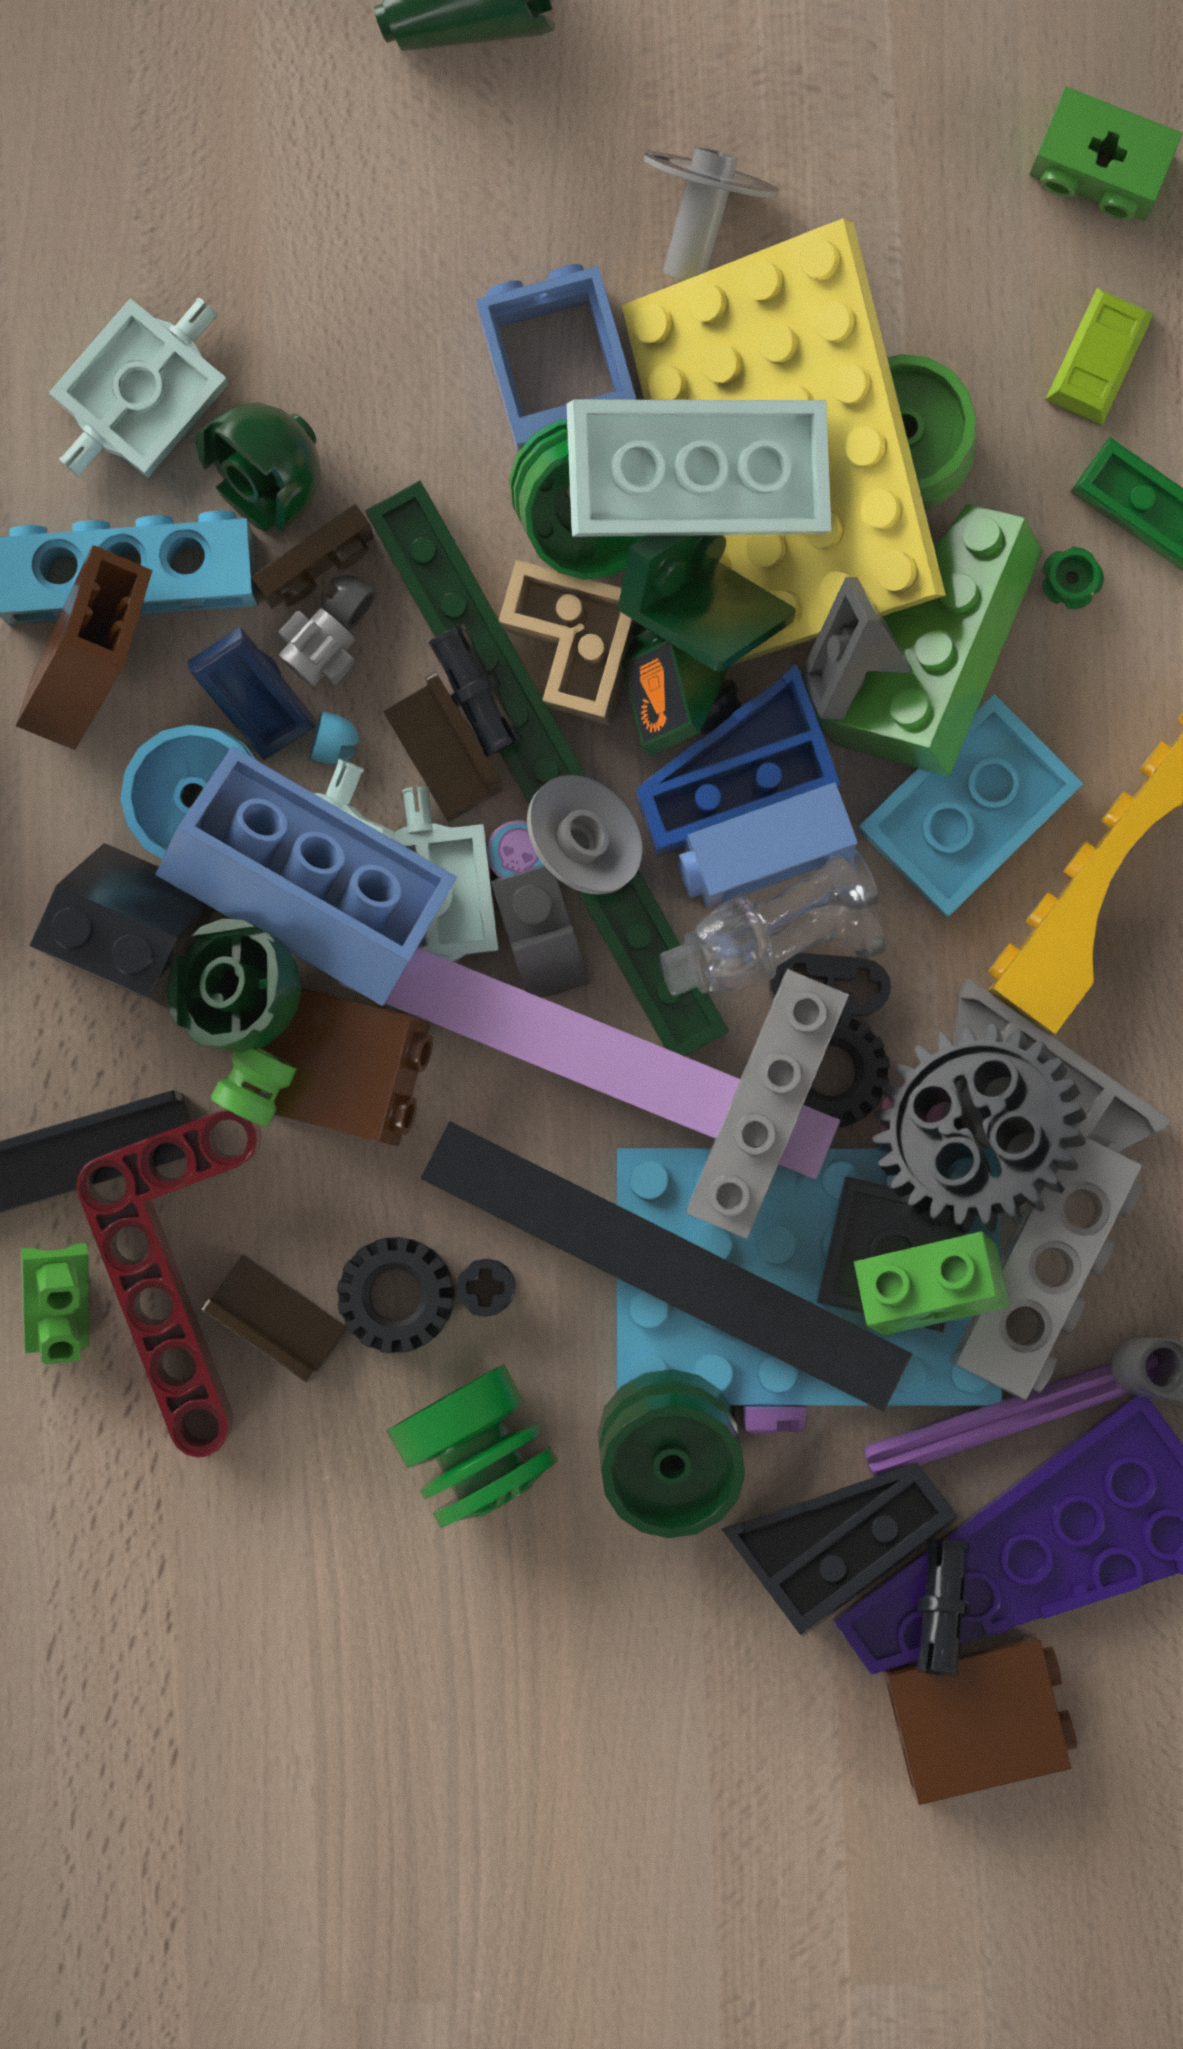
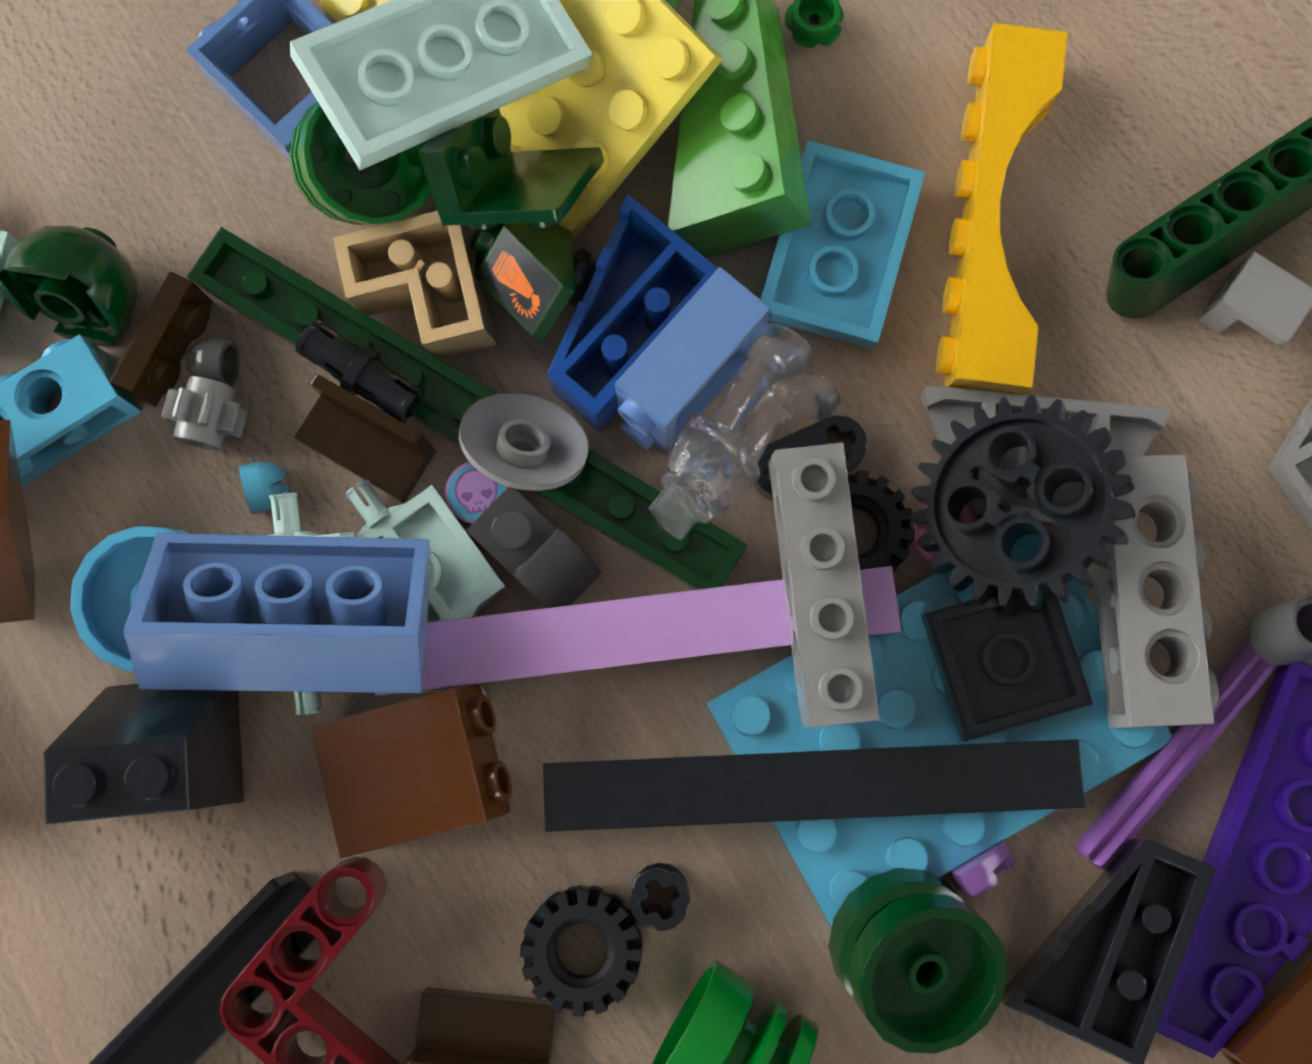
camera: 25 degrees left, 5 degrees down
dark green cylinder [166,919,302,1052] -> none
dark blue tile [188,626,316,760] -> none
bright green wheel [210,1048,297,1127] -> none
dark grey slope [801,577,911,720] -> none
bright green brick [854,1231,1010,1336] -> none
black pin [916,1539,970,1677] -> none

